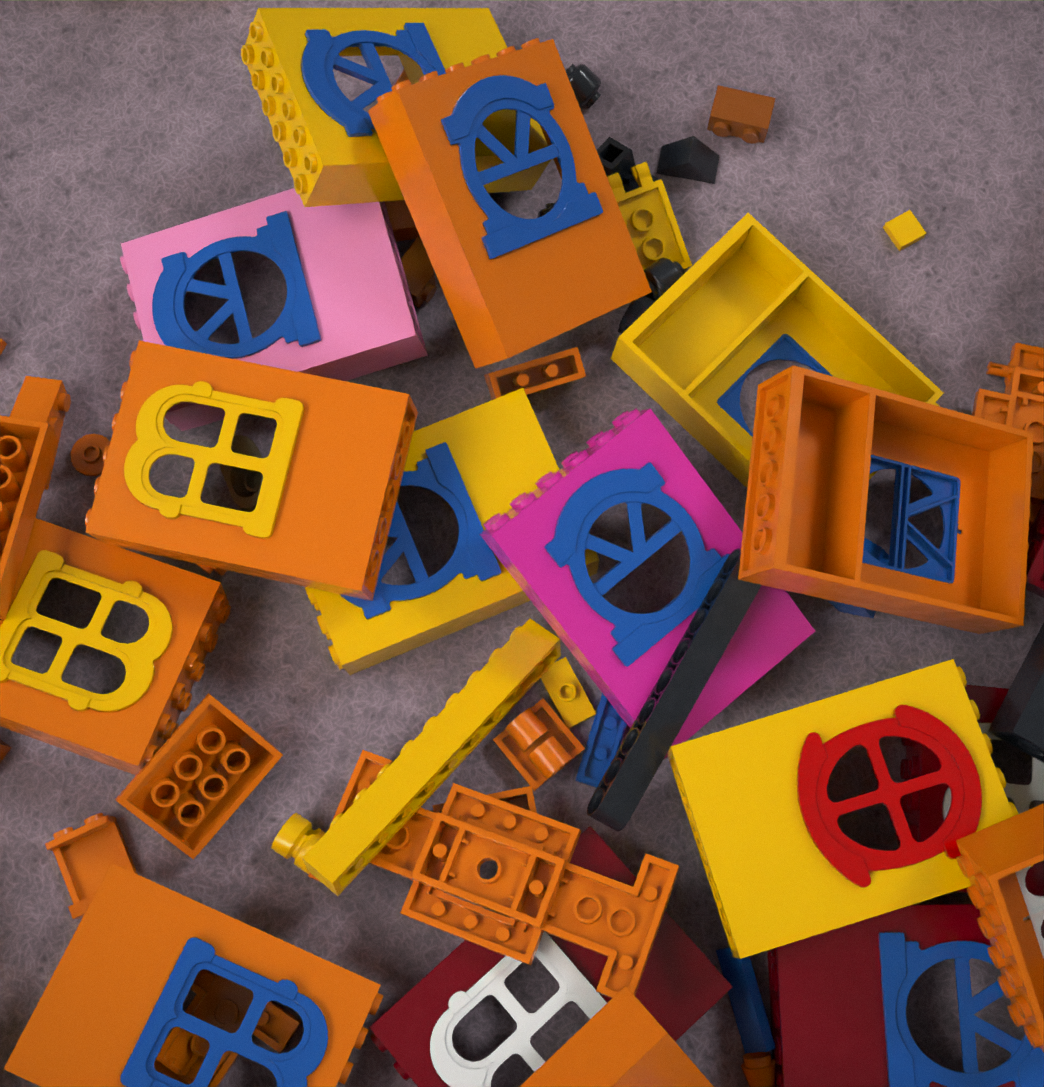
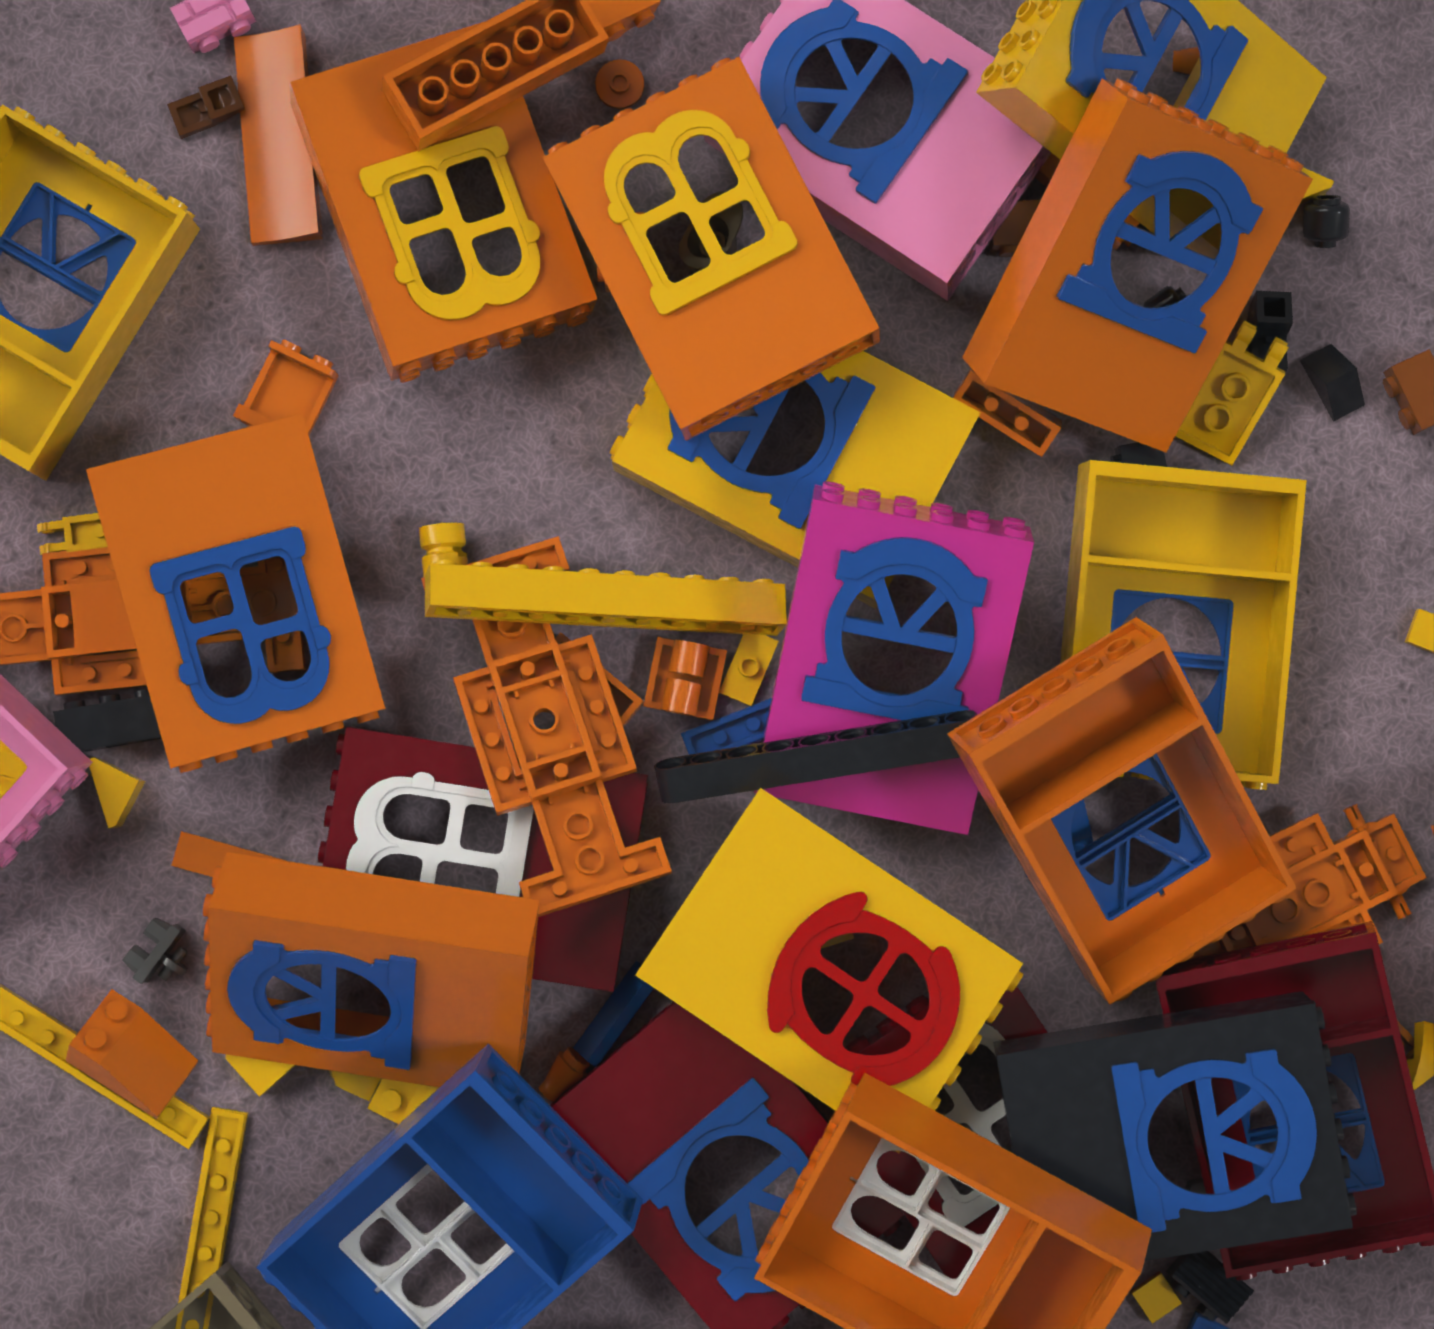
camera: 40 degrees right, 10 degrees up
orange slope [115,693,283,860] -> none
black head [644,258,685,301] -> none

